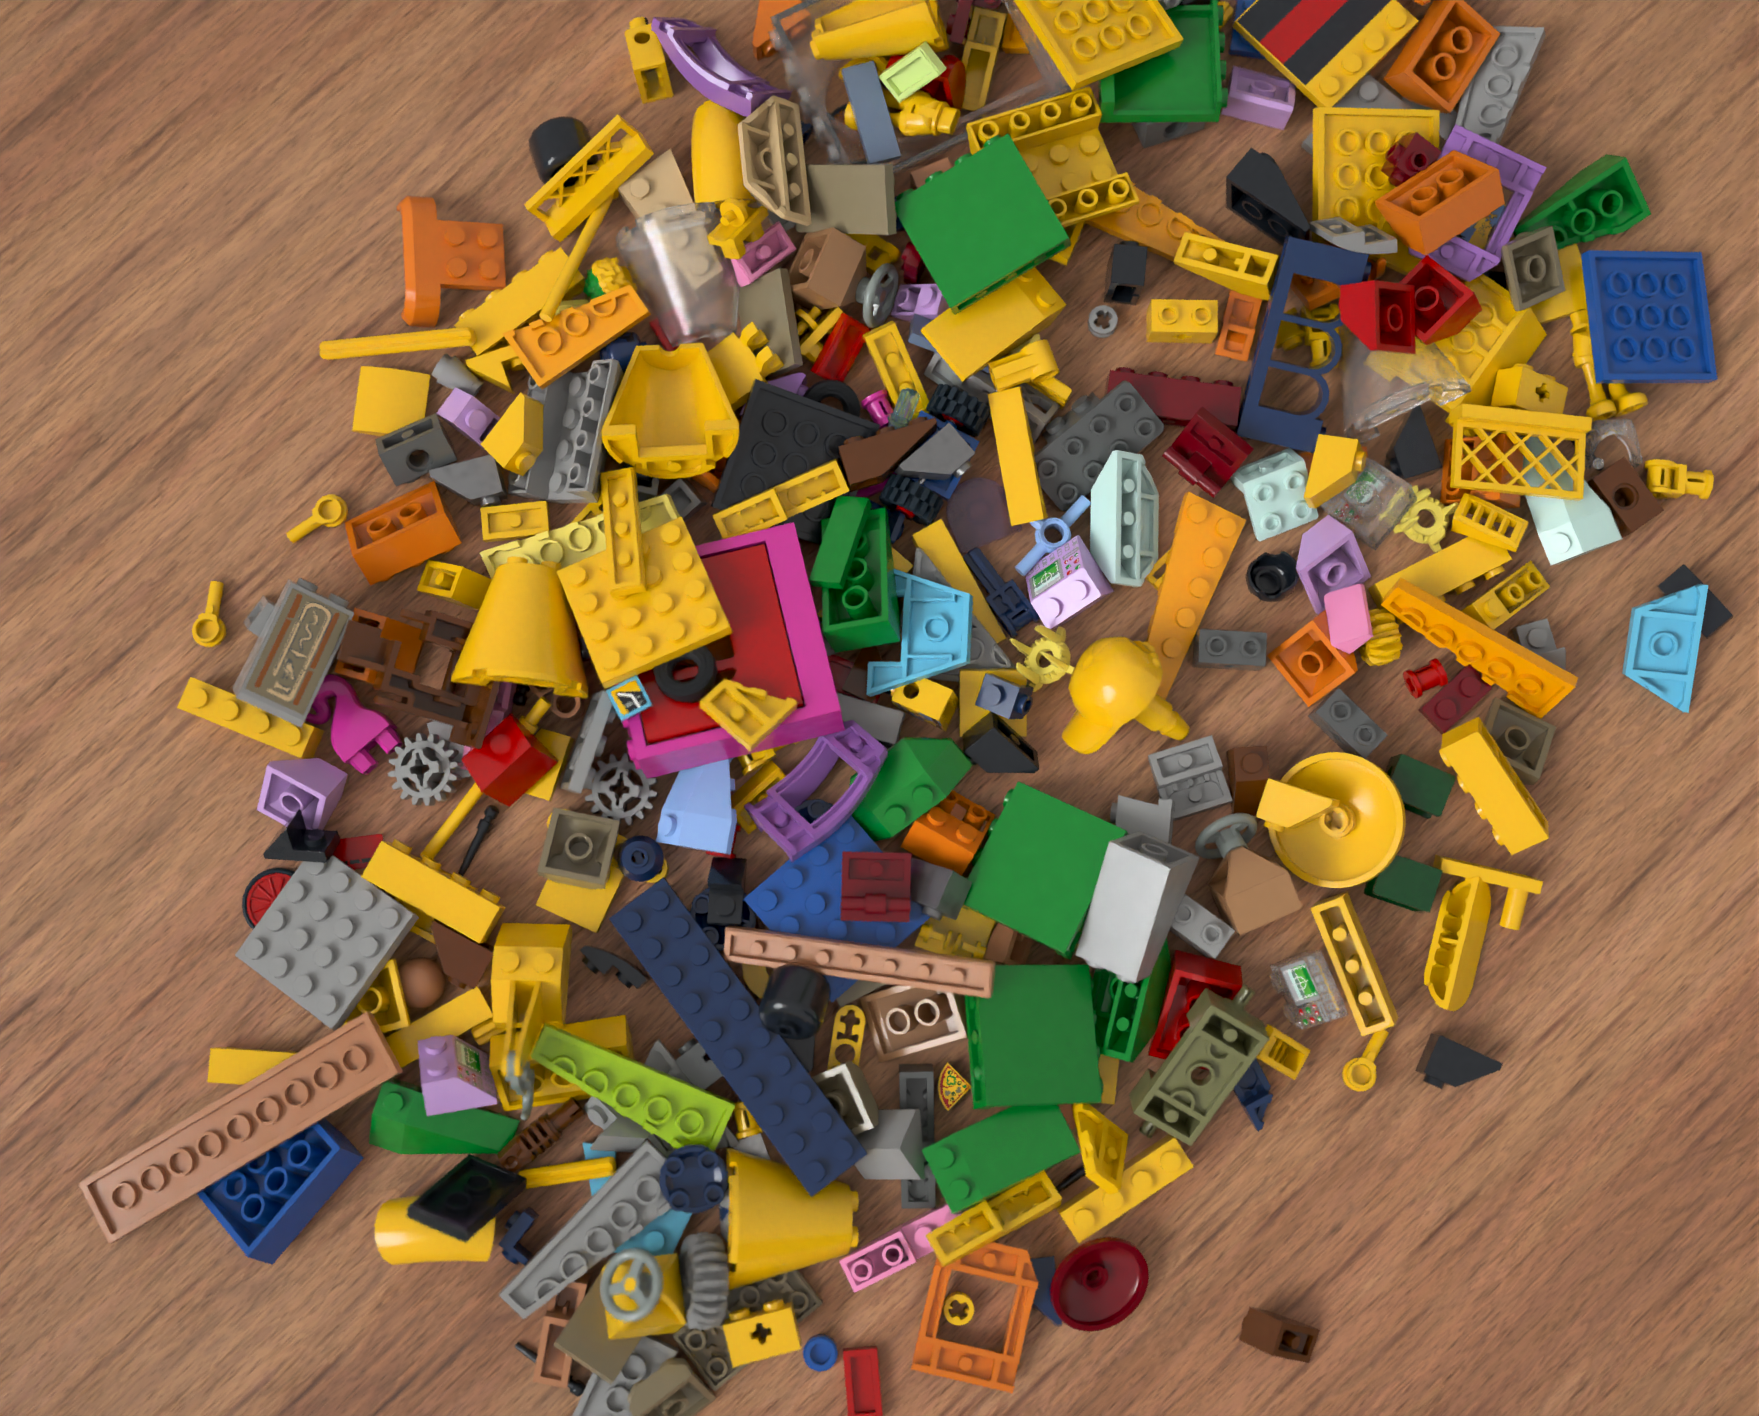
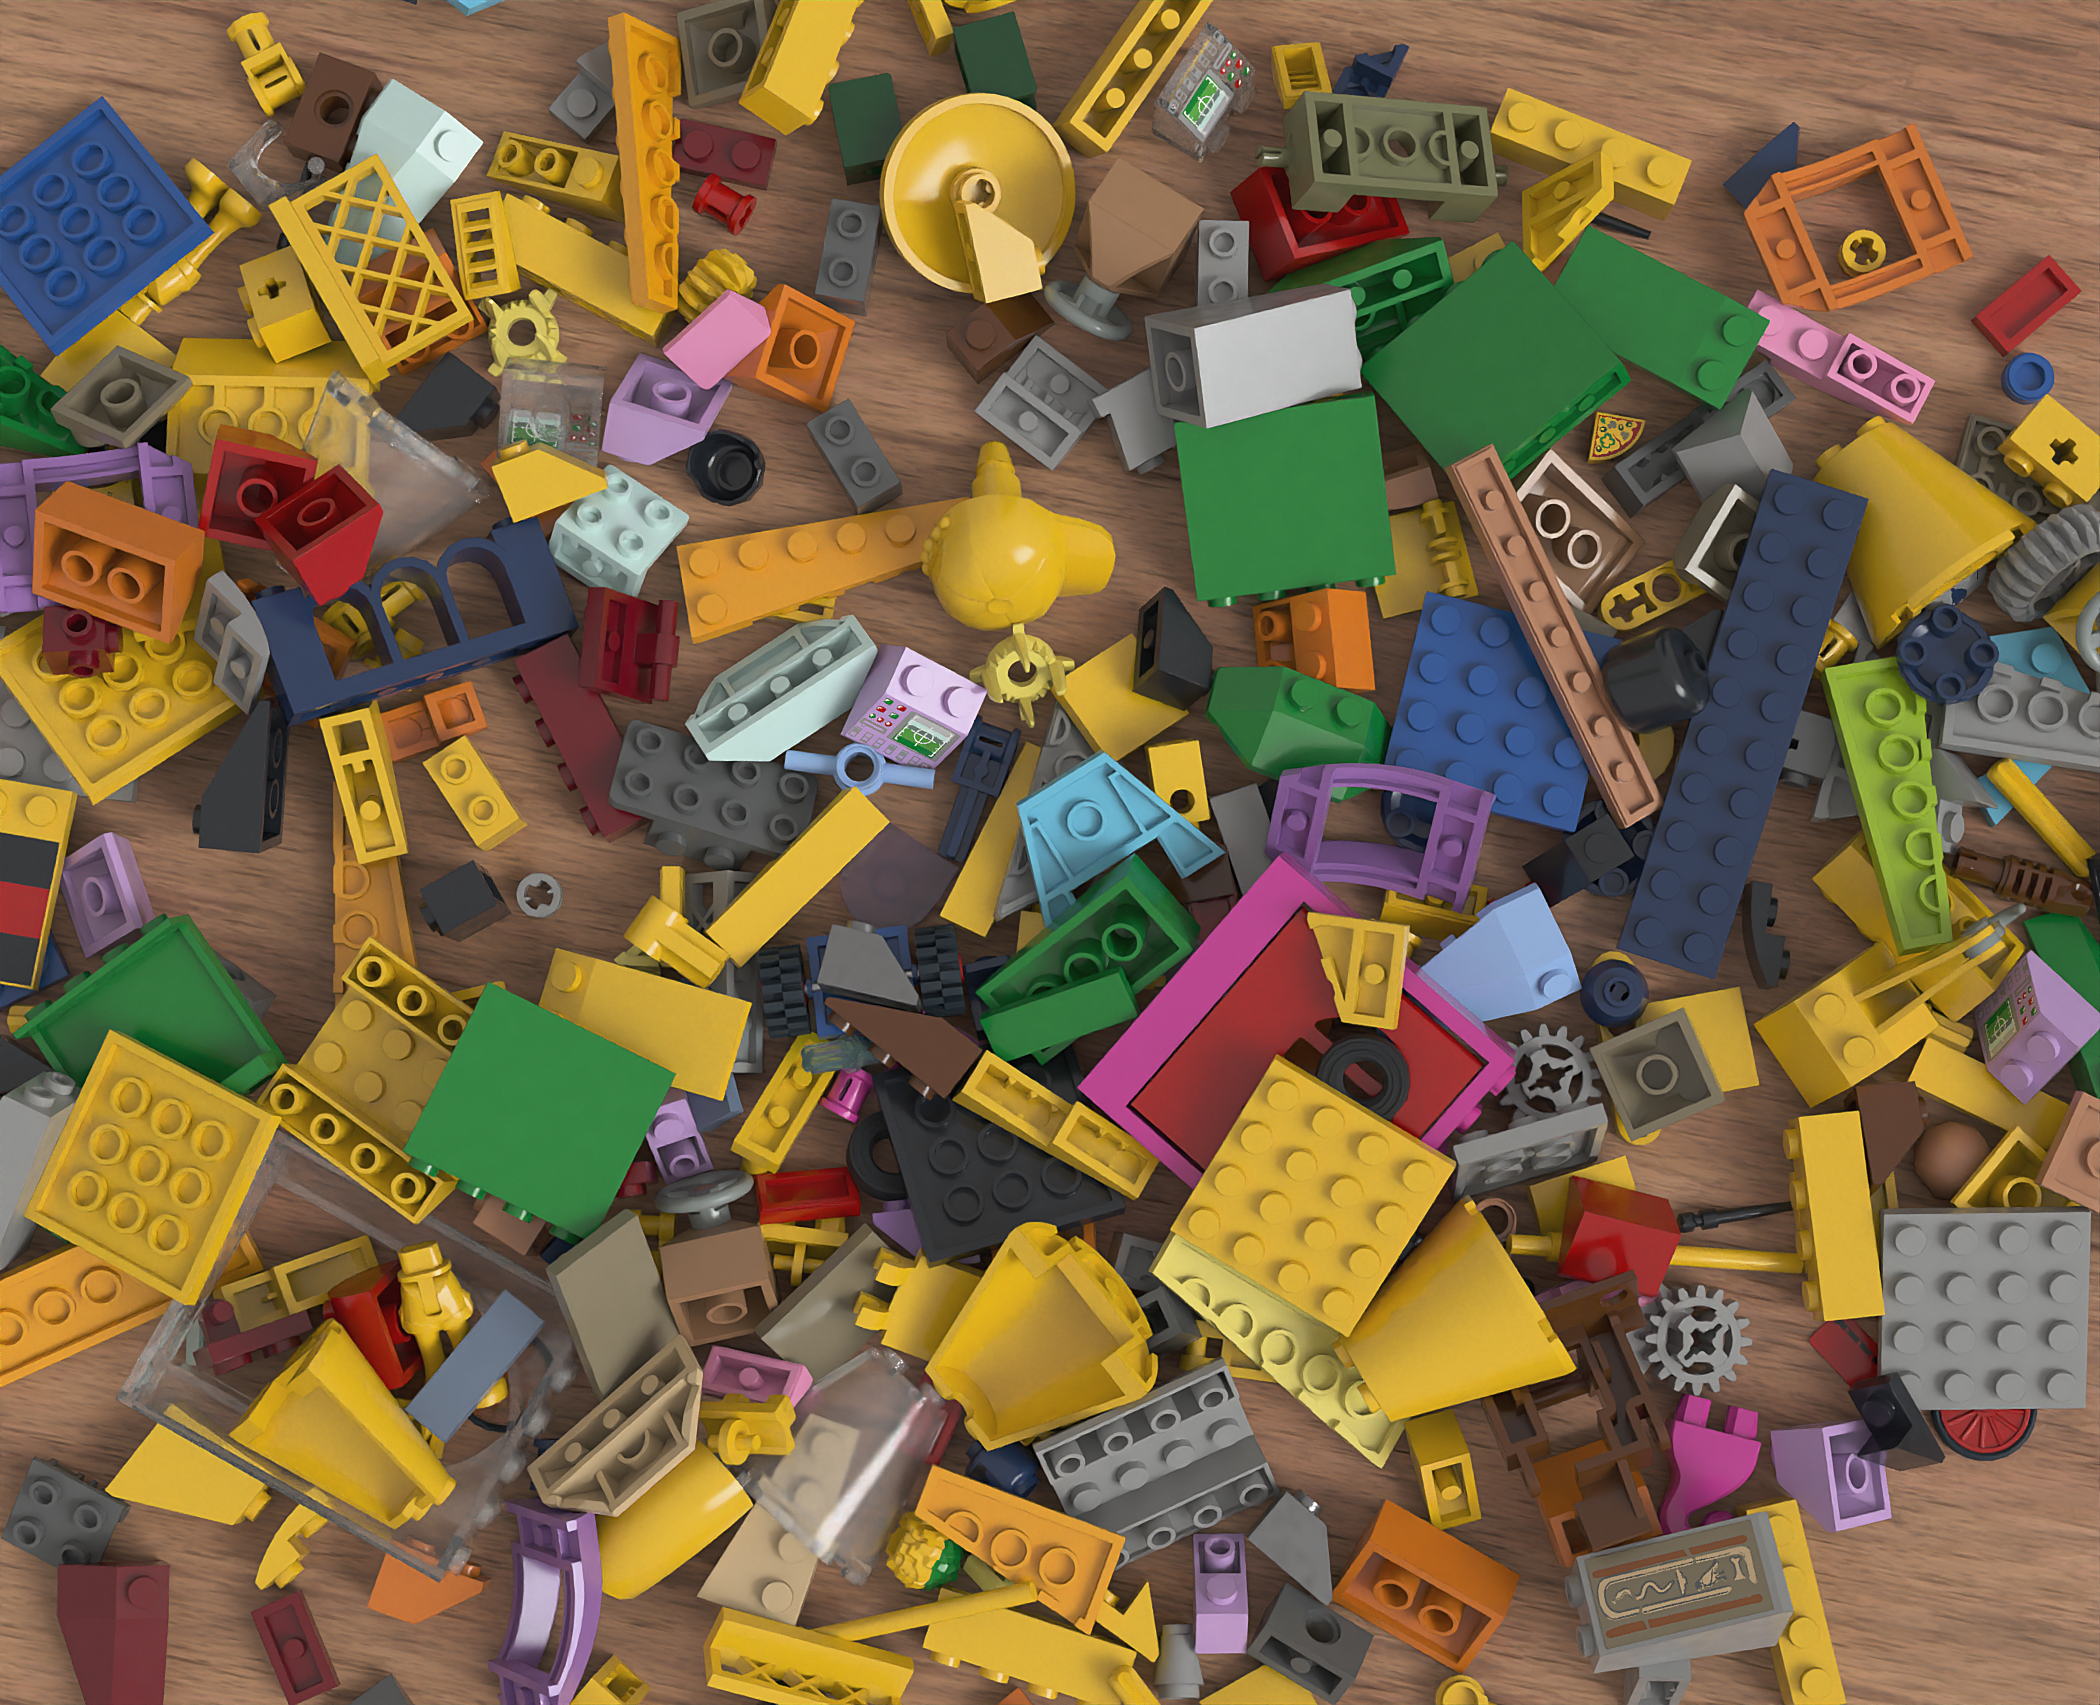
camera: 125 degrees left, 0 degrees up
yellow plate [480,501,551,543] -> none
yellow slope [481,392,543,476] -> none
yellow tile [600,467,646,597] -> none
slope [606,675,653,722] -> none
dark red plate [841,851,911,922] -> none
yellowish green tile [879,41,946,103] -> none
flat silver slope [910,857,972,921] -> none
yellow slope [926,1171,1062,1267] -> none
bracket [975,673,1034,719] -> none
dark red dish [1050,1237,1149,1332] -> none

